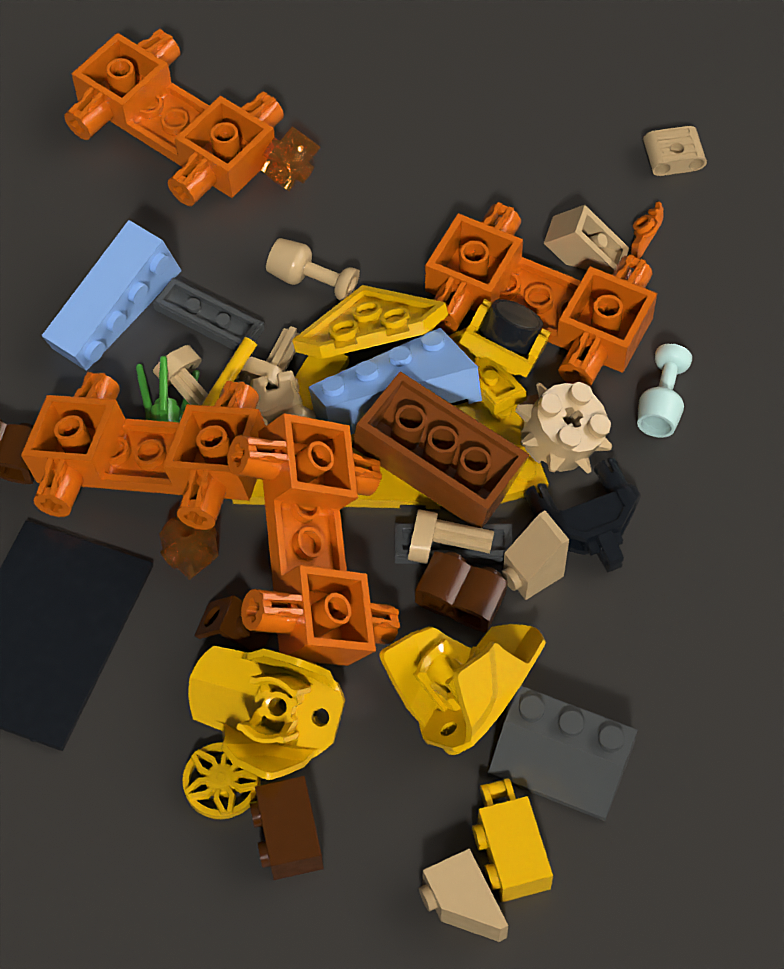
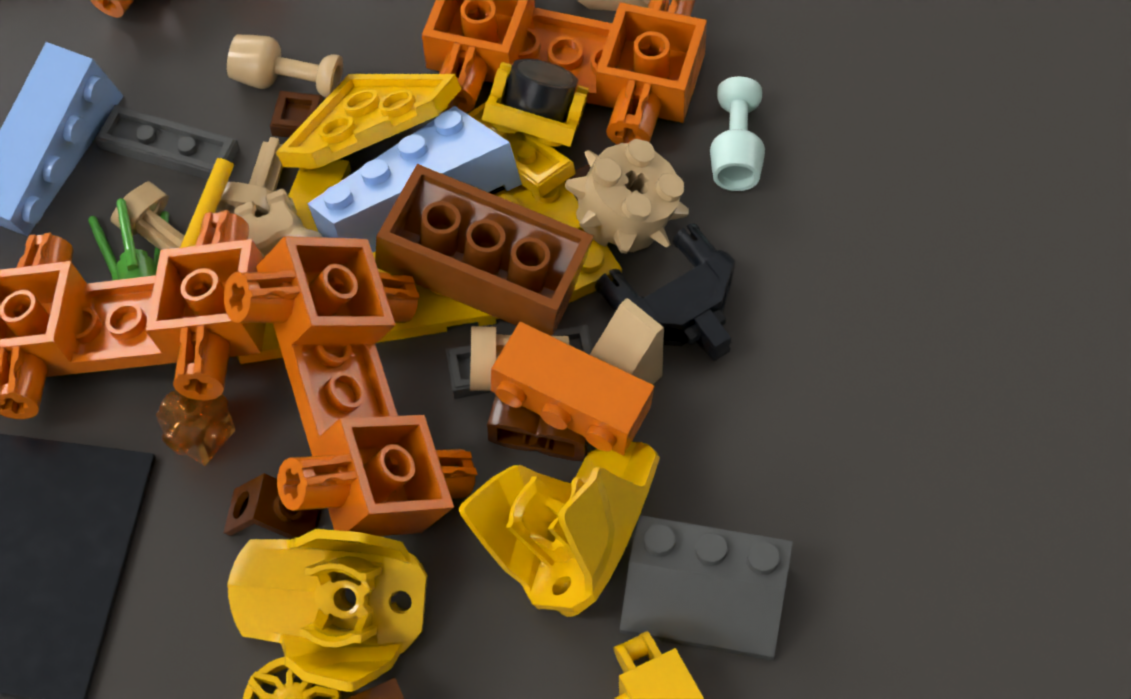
camera: 10 degrees left, 0 degrees up
none -> reddish brown tile [270,91,324,138]
none -> orange brick [491,322,655,456]

